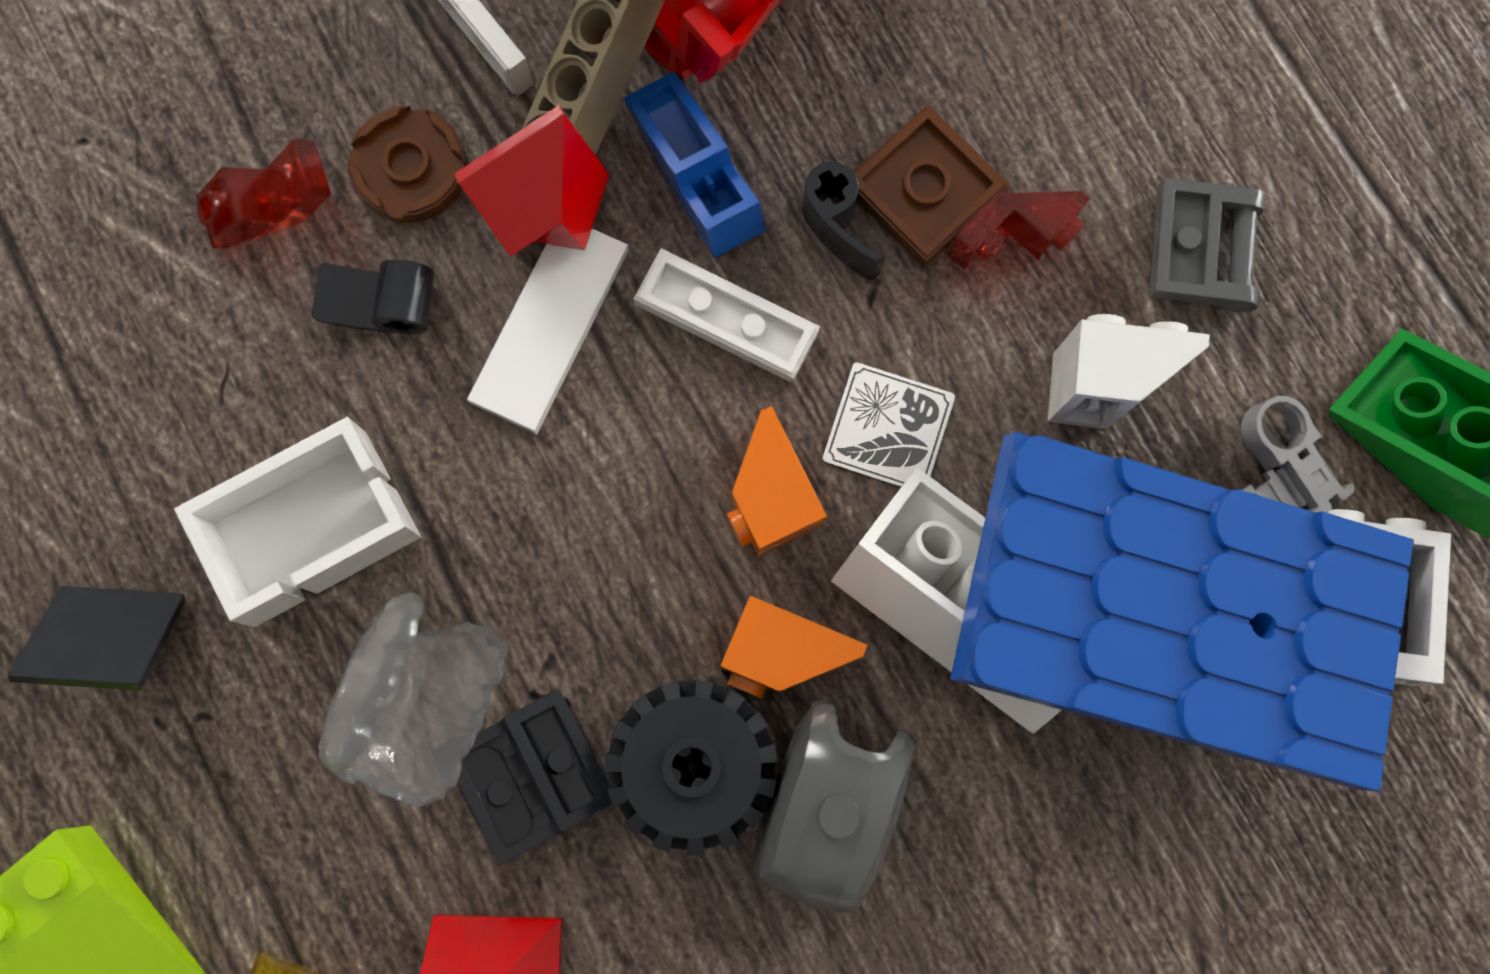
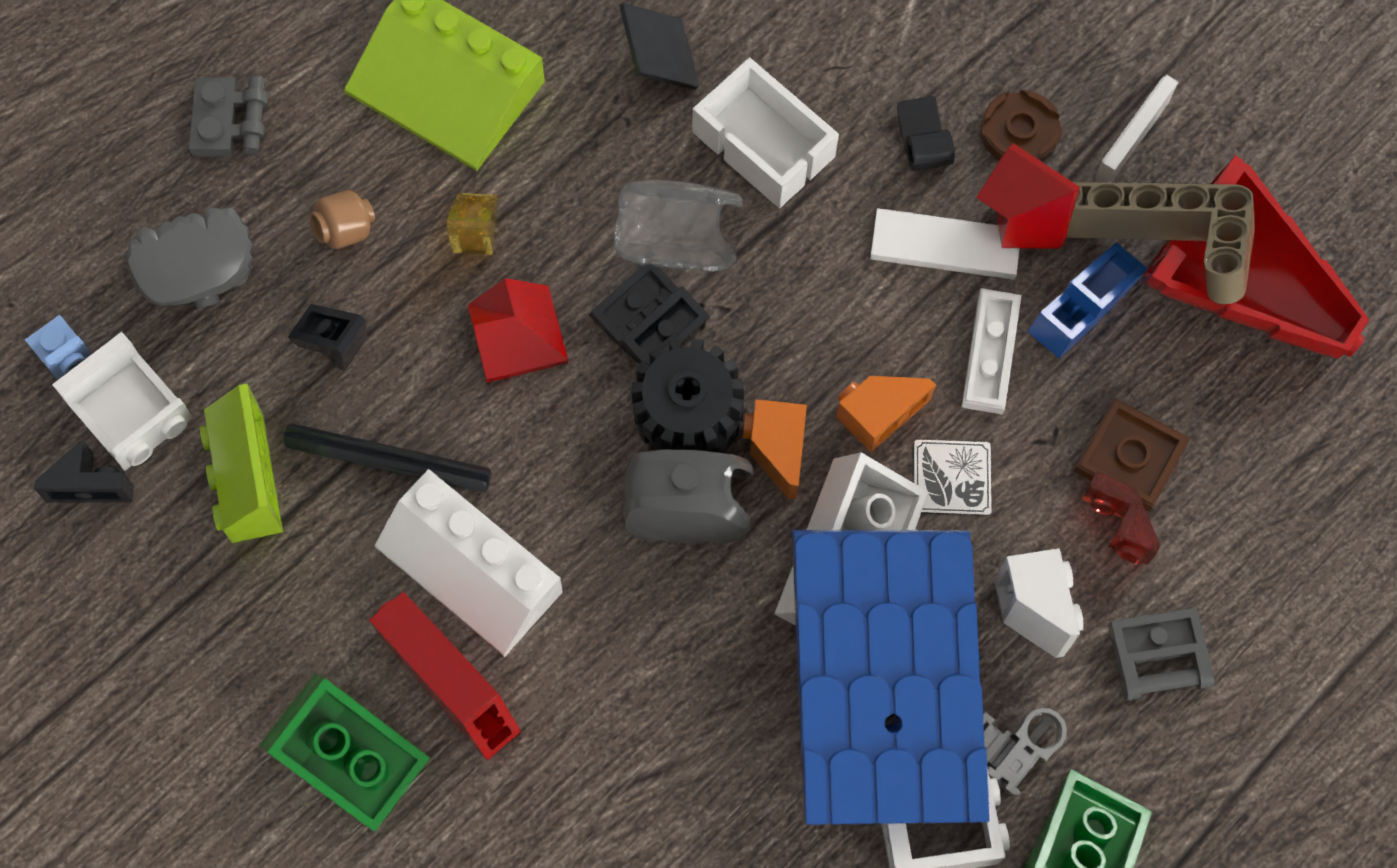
camera: 75 degrees right, 10 degrees down
clear red slope [196,139,331,249] -> none
black panel [802,162,885,280] -> none

